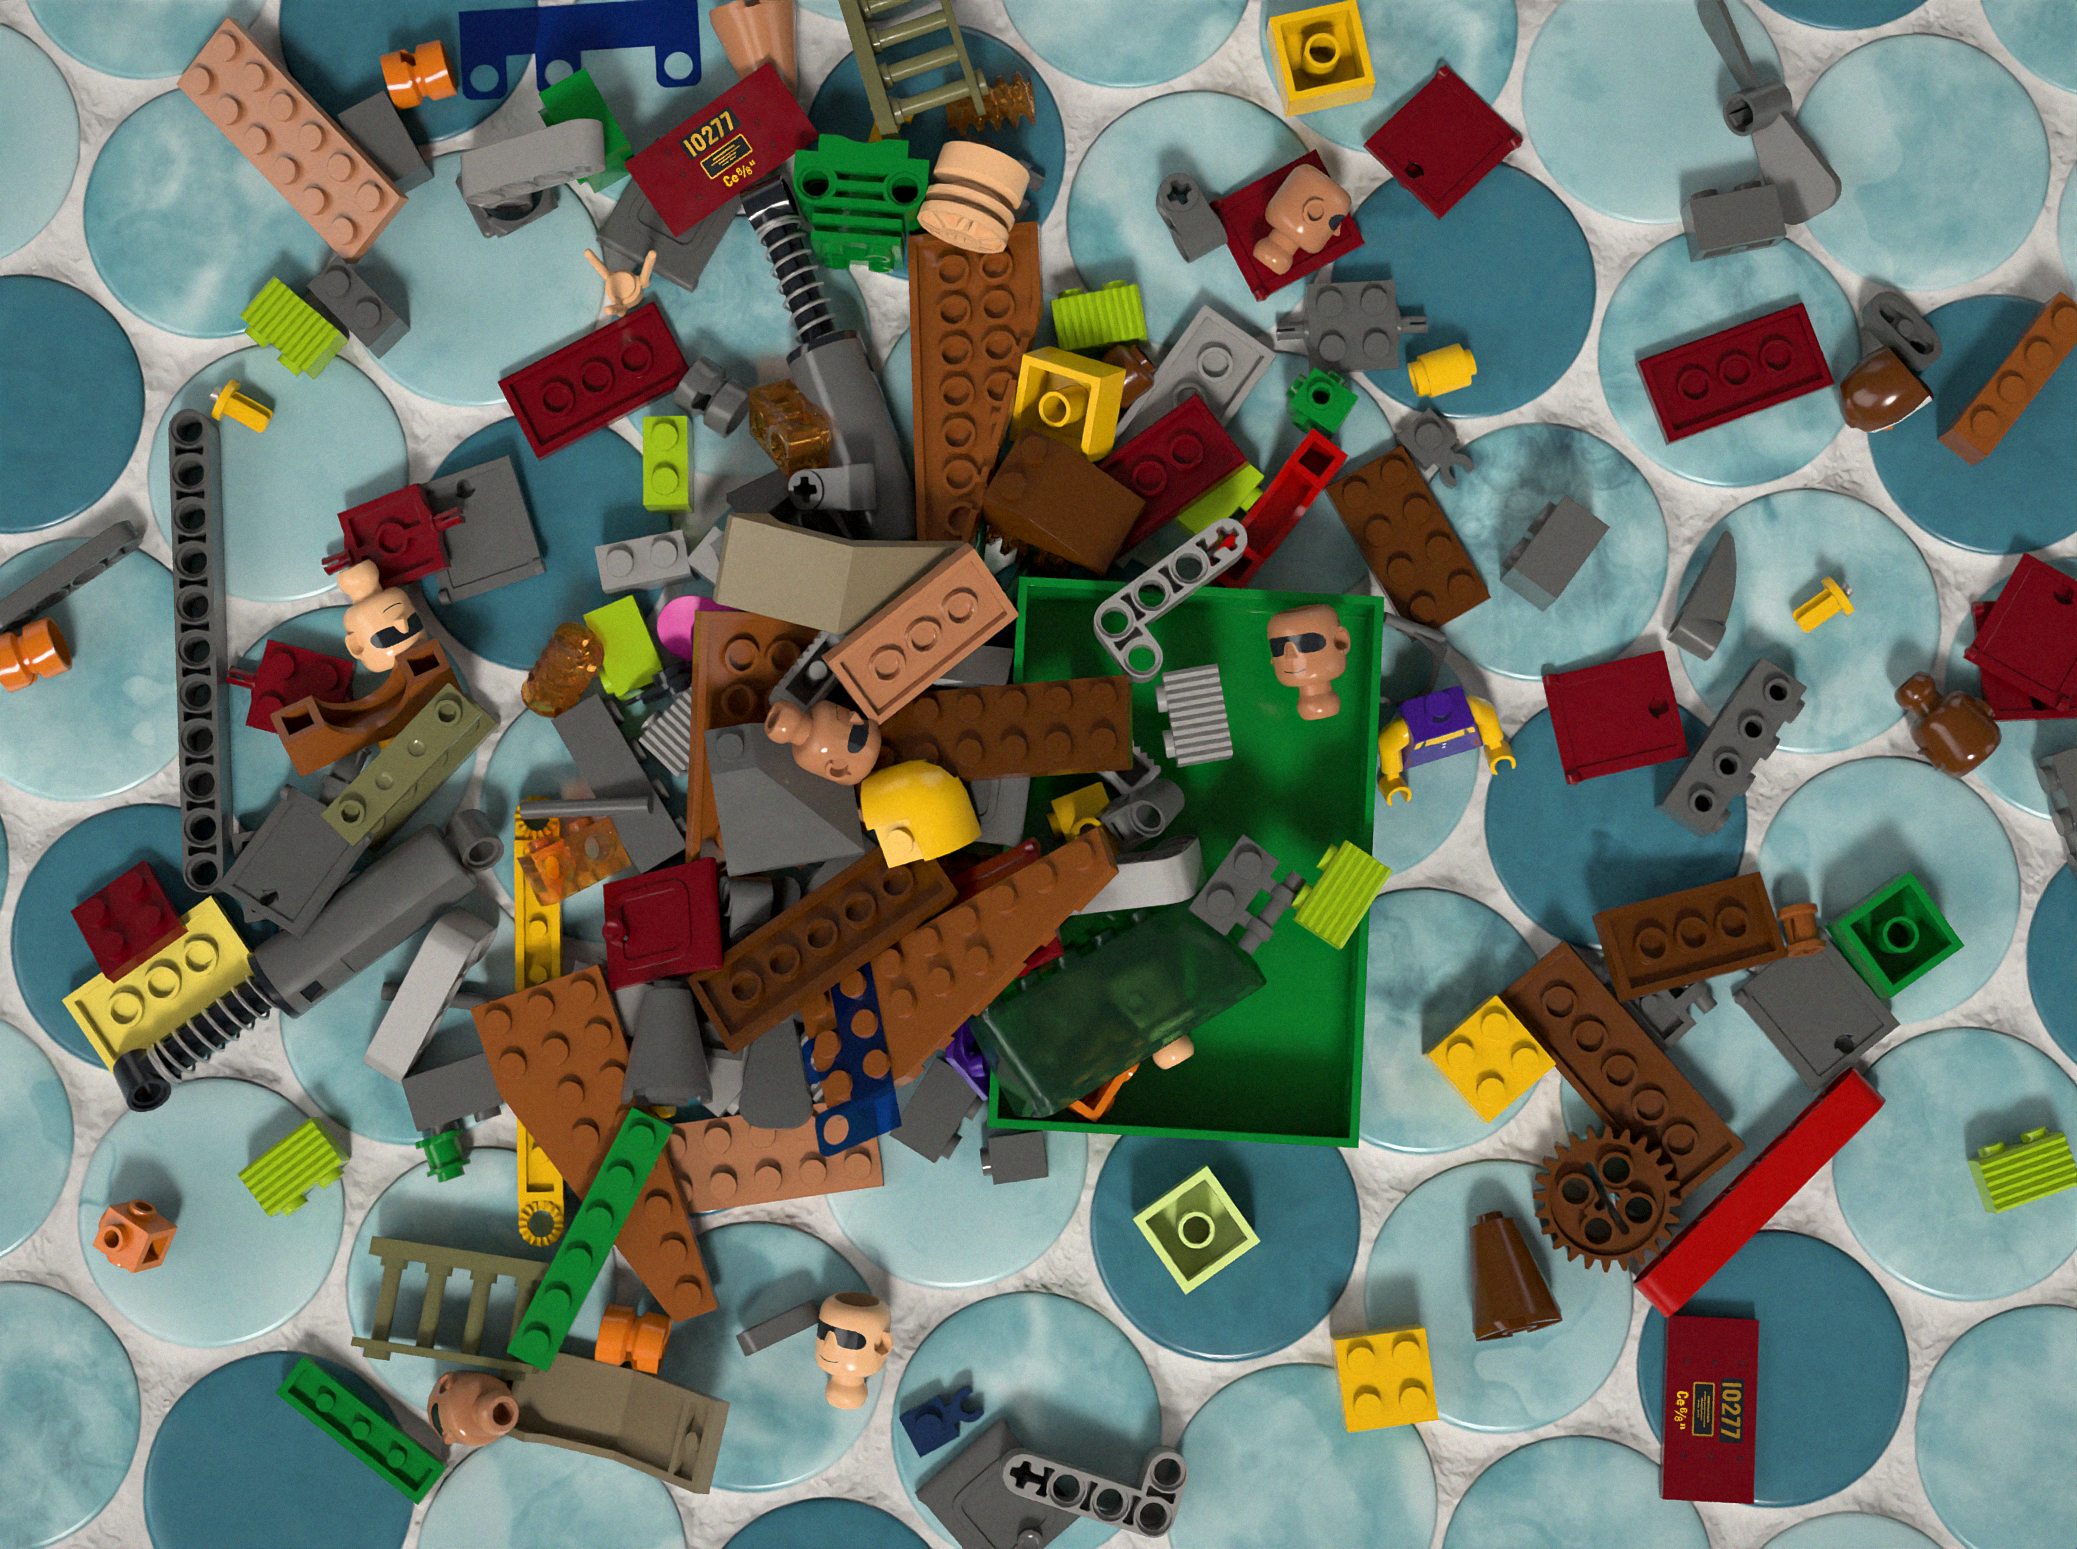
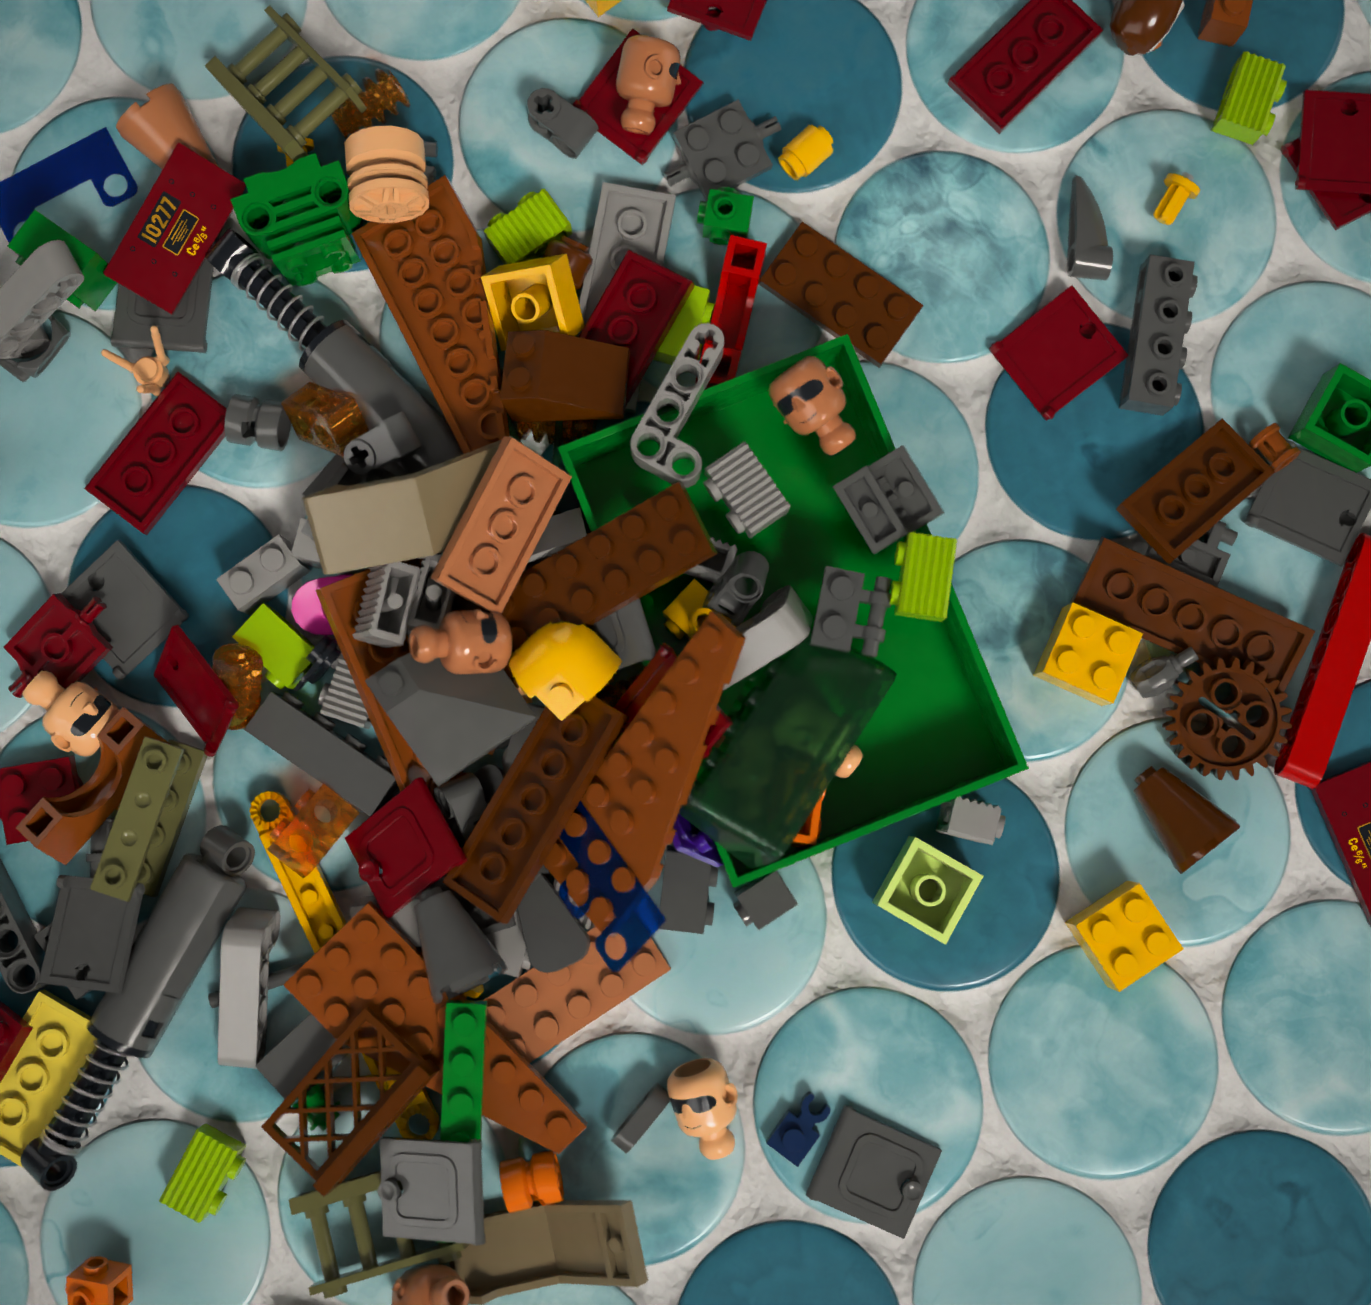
camera: 30 degrees left, 0 degrees up
dark grey bar [520,796,654,819] -> none
lime brick [643,416,694,514] -> none
light grey beam [999,1446,1189,1538] -> none
torso [1378,686,1516,806] -> none
dark grey helmet [1380,612,1448,707] -> none
dark grey plate [1395,408,1475,489] -> none
dark grey brick [1500,495,1610,612] -> none
reddish brown piece [1894,671,2002,778] -> none
none -> dark red container [154,624,239,757]
none -> reddish brown fence [261,1006,440,1197]
none -> light grey brick [352,562,421,648]
none -> dark grey container [378,1137,486,1245]
none -> dark grey slope [833,445,945,554]
none -> light grey brick [936,796,1005,845]
none -> dark grey piece [1130,646,1199,698]
none -> lime brick [1211,51,1287,145]

